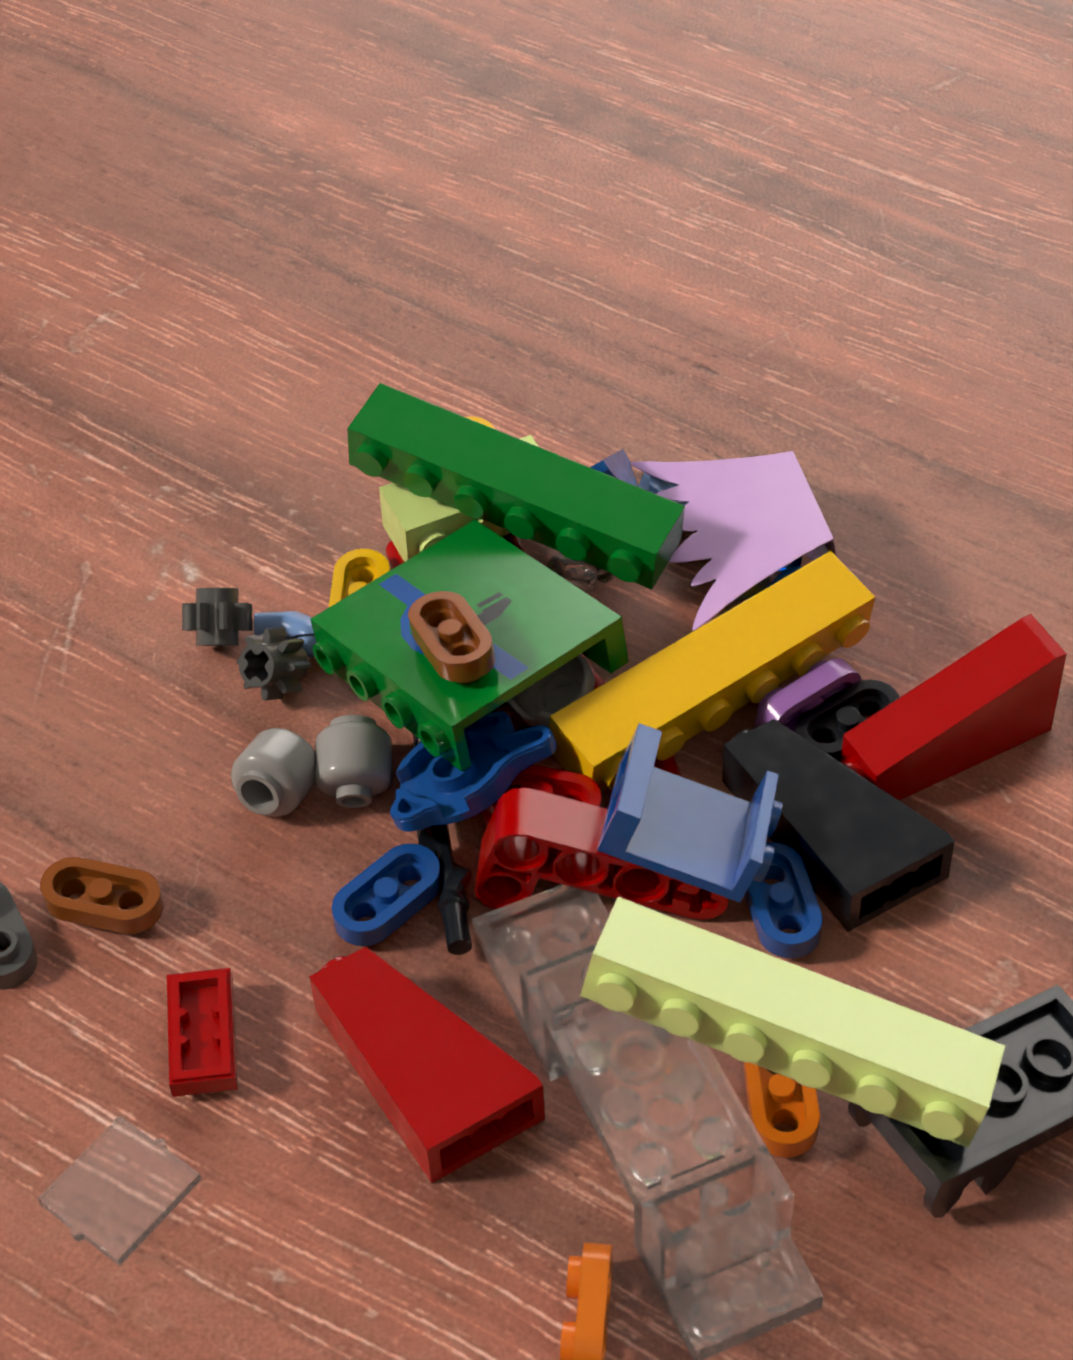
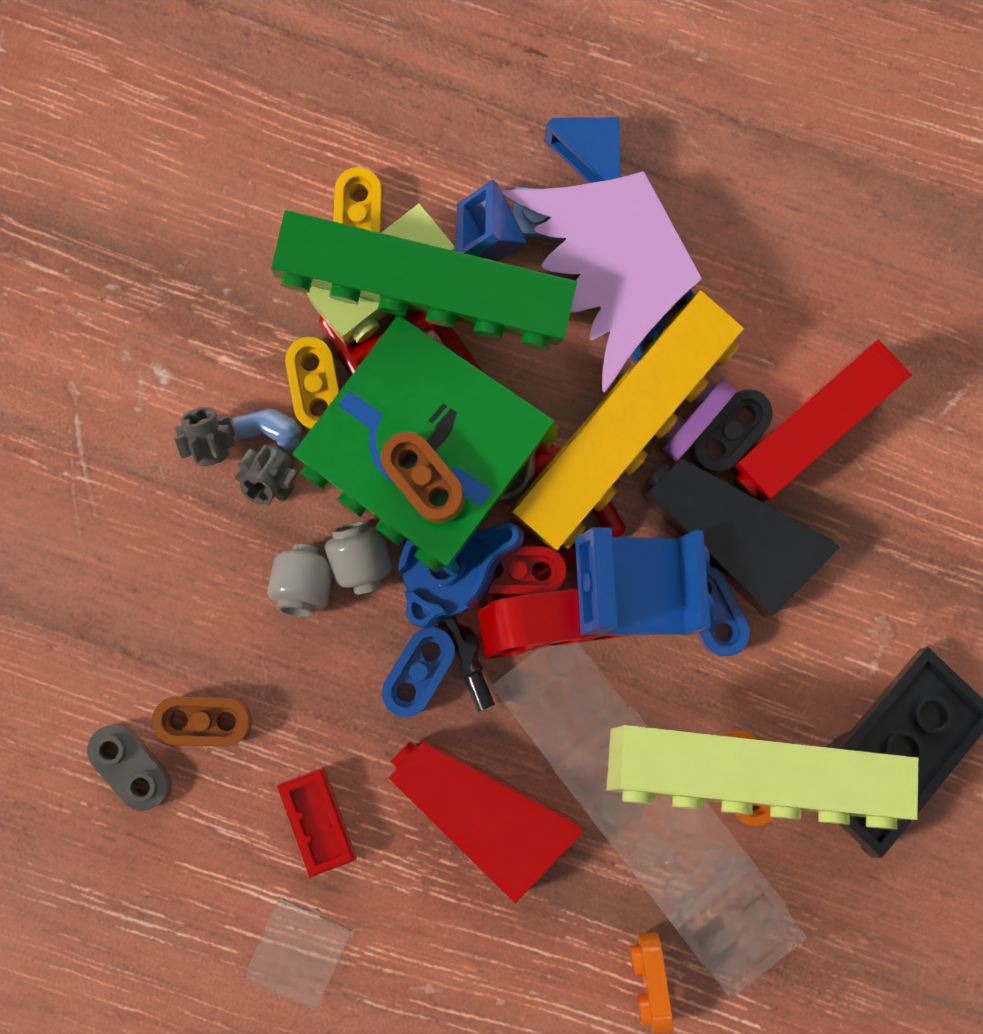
camera: 20 degrees left, 35 degrees up
none -> blue slope [544,117,621,183]

